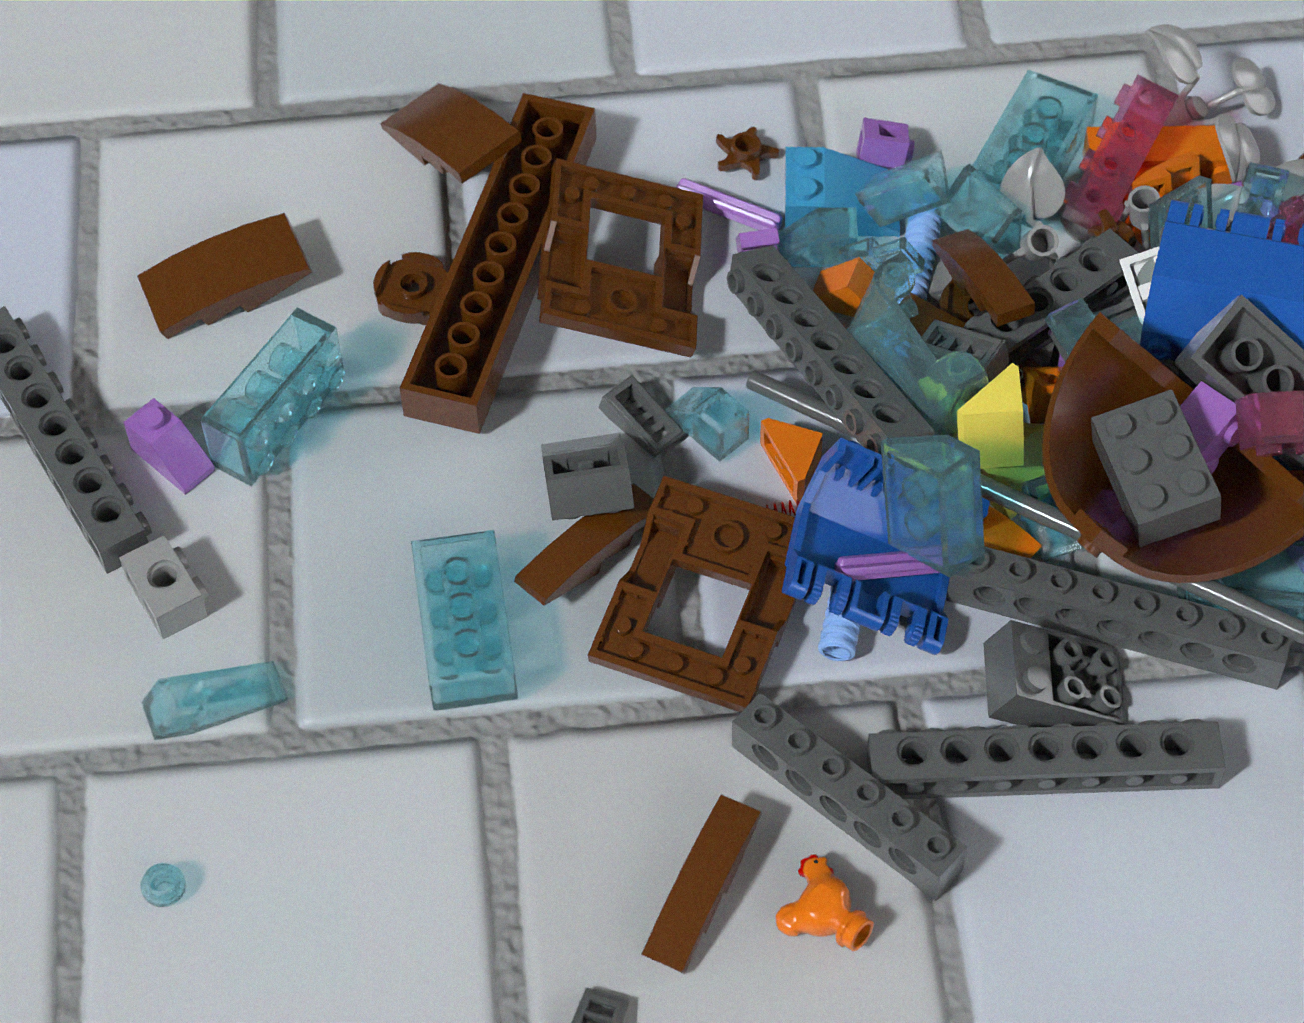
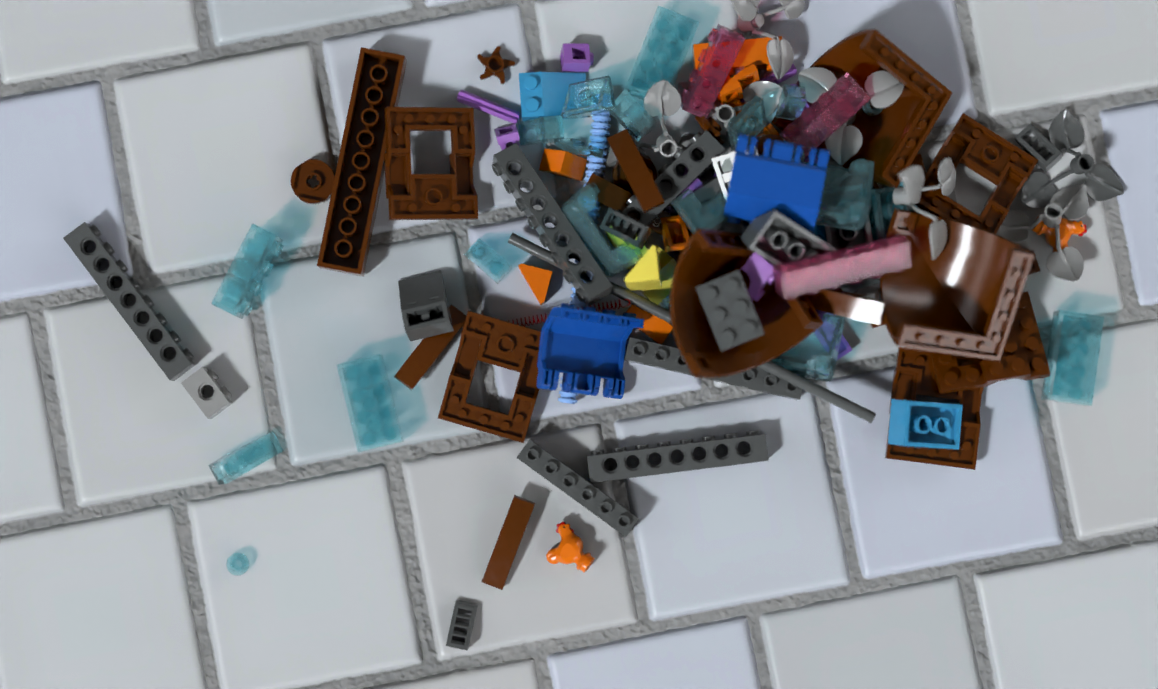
camera: 10 degrees left, 30 degrees up
medium lavender slope [123,398,215,495] -> none
reddish brown slope [137,213,312,339] -> none
reddish brown slope [380,83,522,184] -> none
dark grey slope [598,375,685,458] -> none
medium lavender axle [834,547,952,581] -> none
clear light blue slope [881,434,985,578] -> none
dark grey slope [983,620,1126,727] -> none

